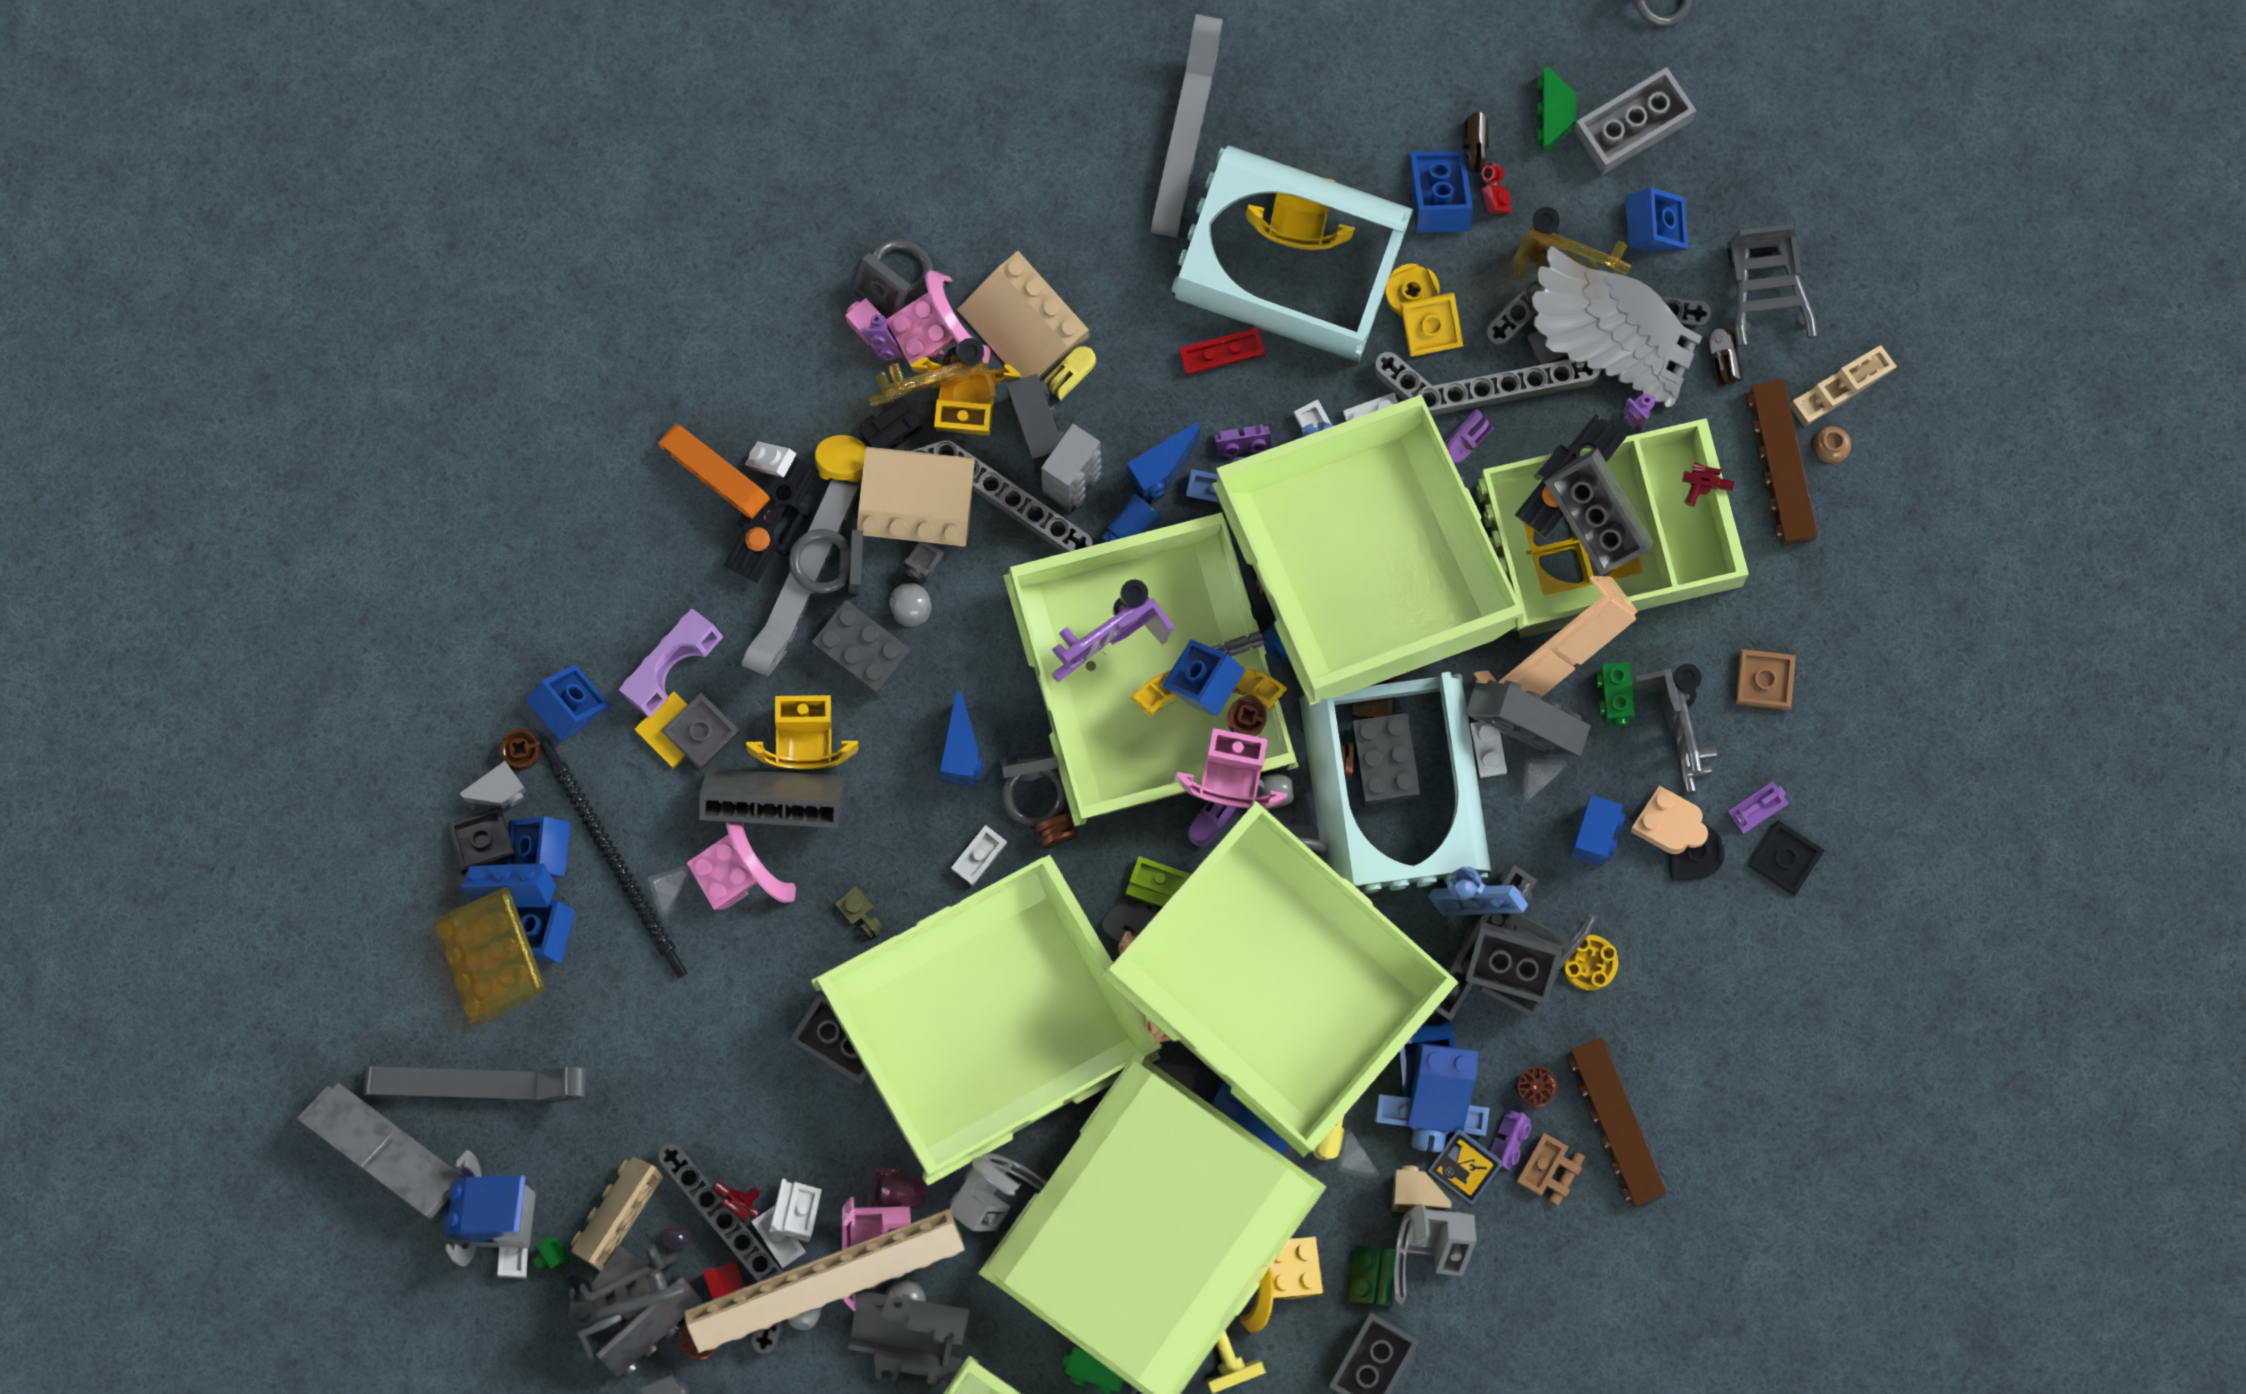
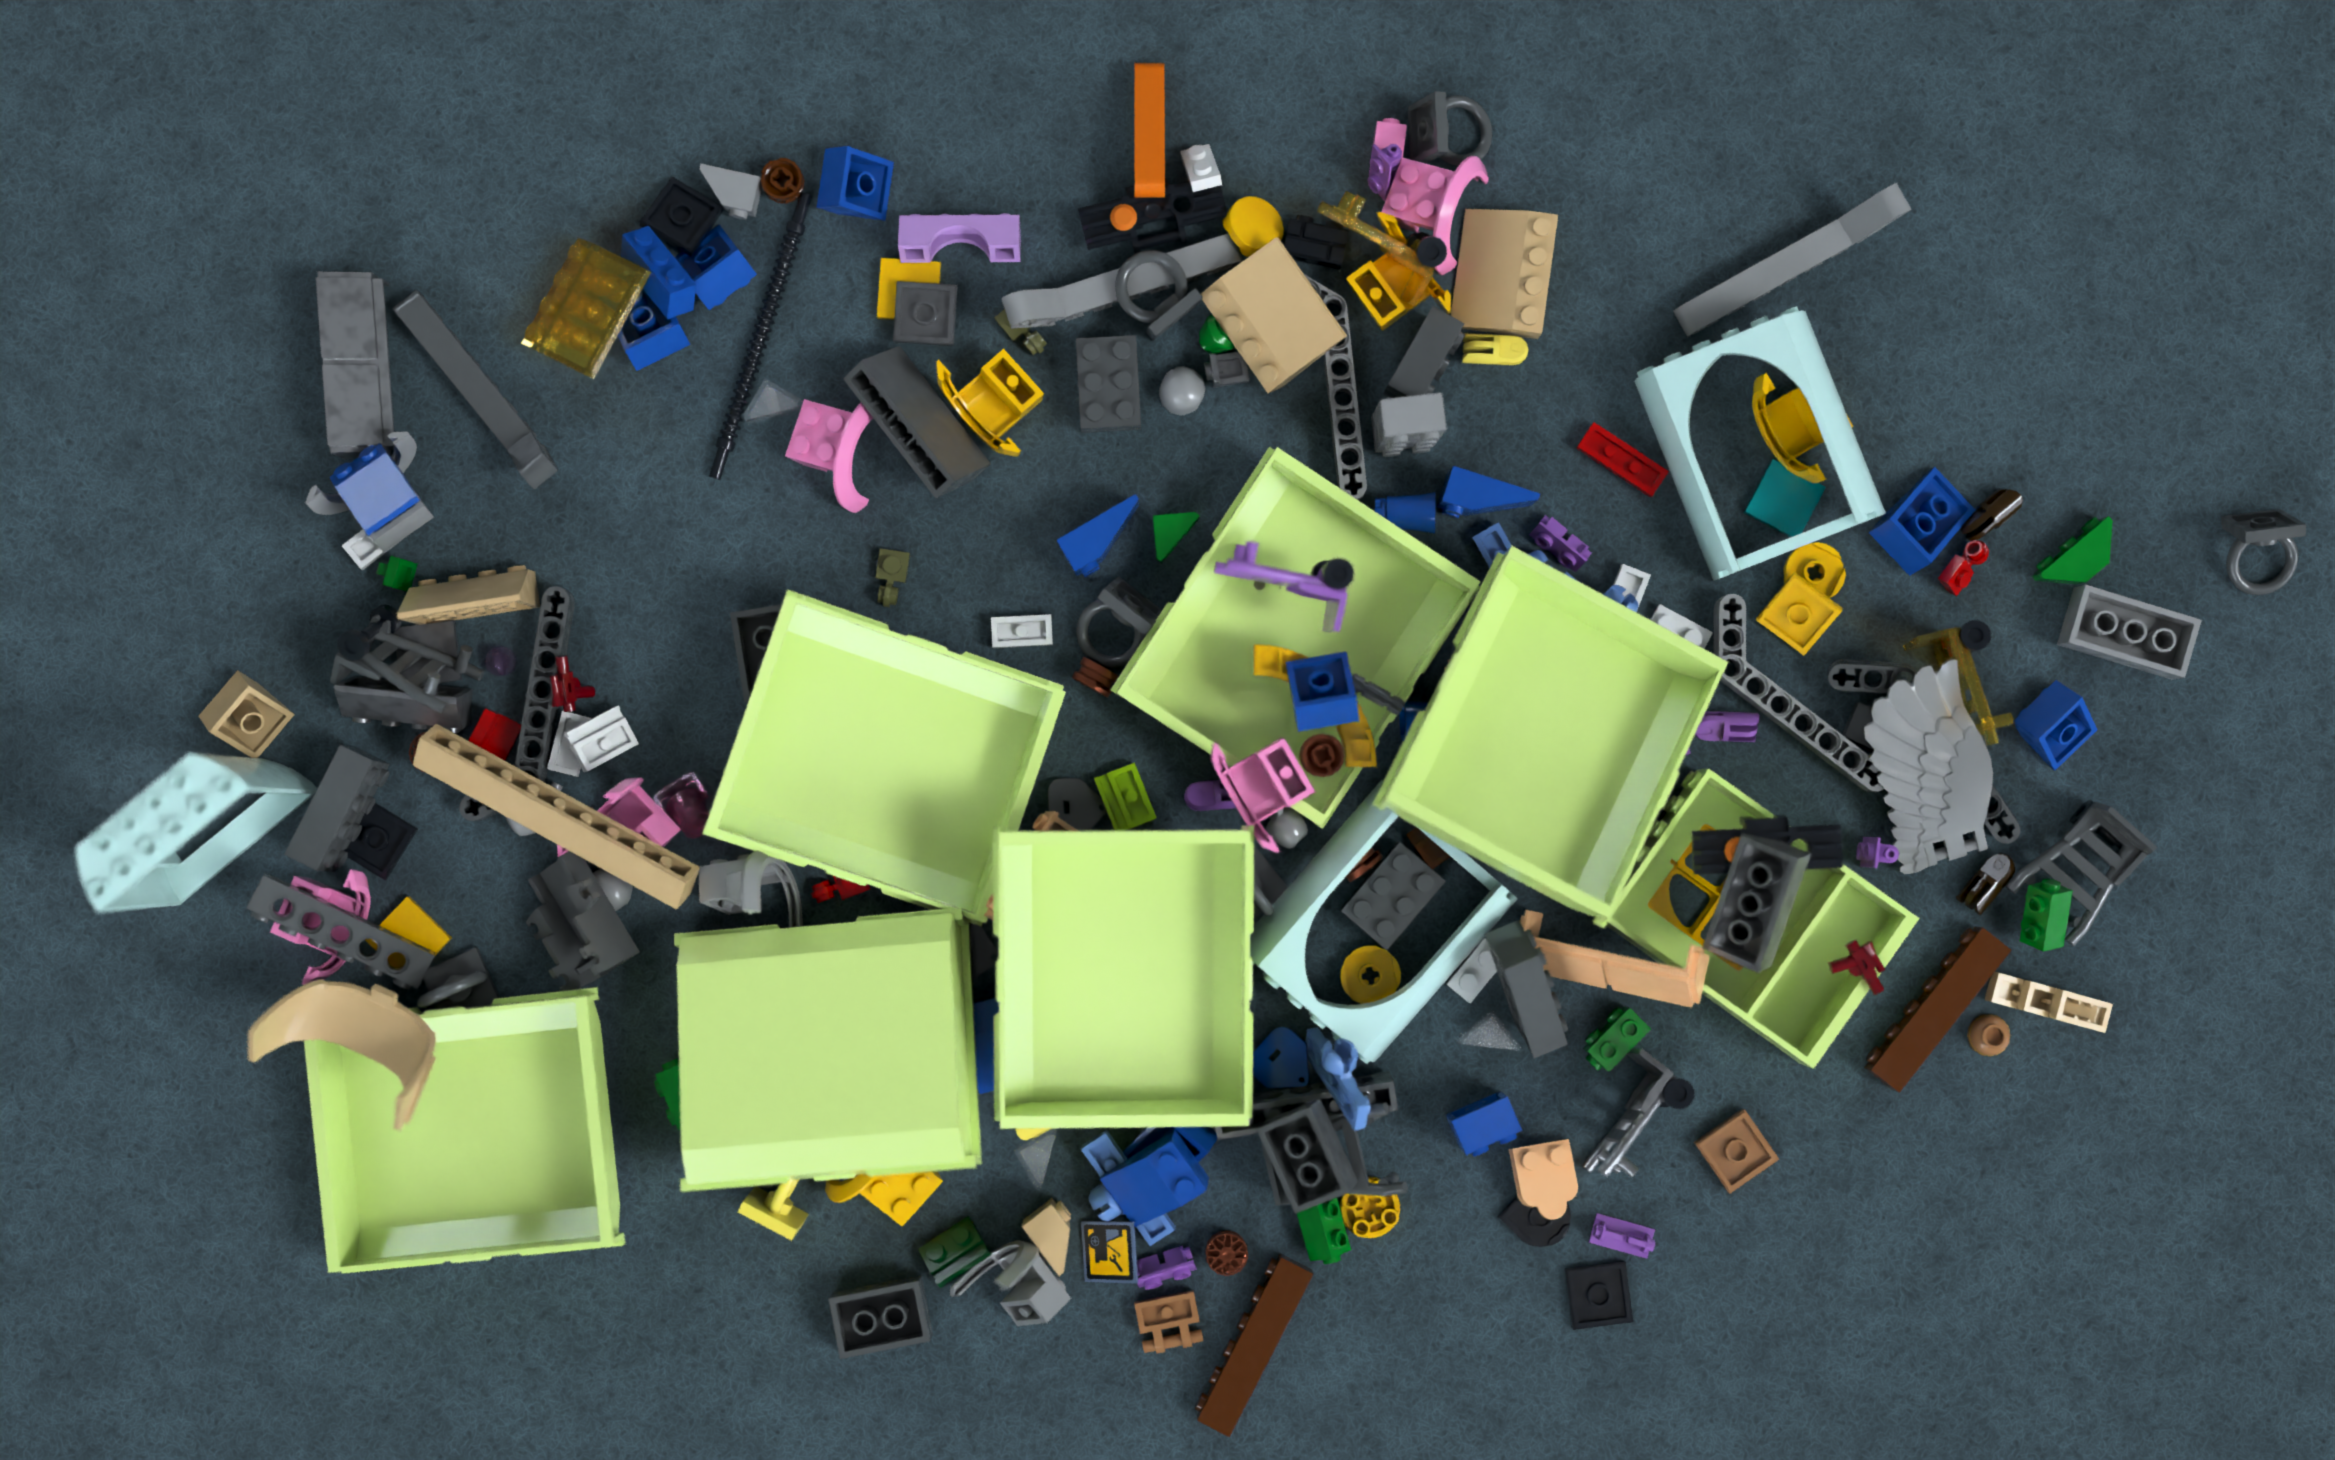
camera: 45 degrees right, 10 degrees up
none -> red plate [811,876,871,903]
none -> olive plate [994,309,1047,355]
none -> green slope [1153,512,1200,564]
none -> green cone [1199,314,1235,354]
none -> blue piece [1253,1027,1309,1088]
none -> green brick [1297,1197,1351,1264]
none -> yellow plate [1340,945,1401,1004]
none -> teal tile [1743,459,1826,538]
none -> green brick [2019,879,2073,952]

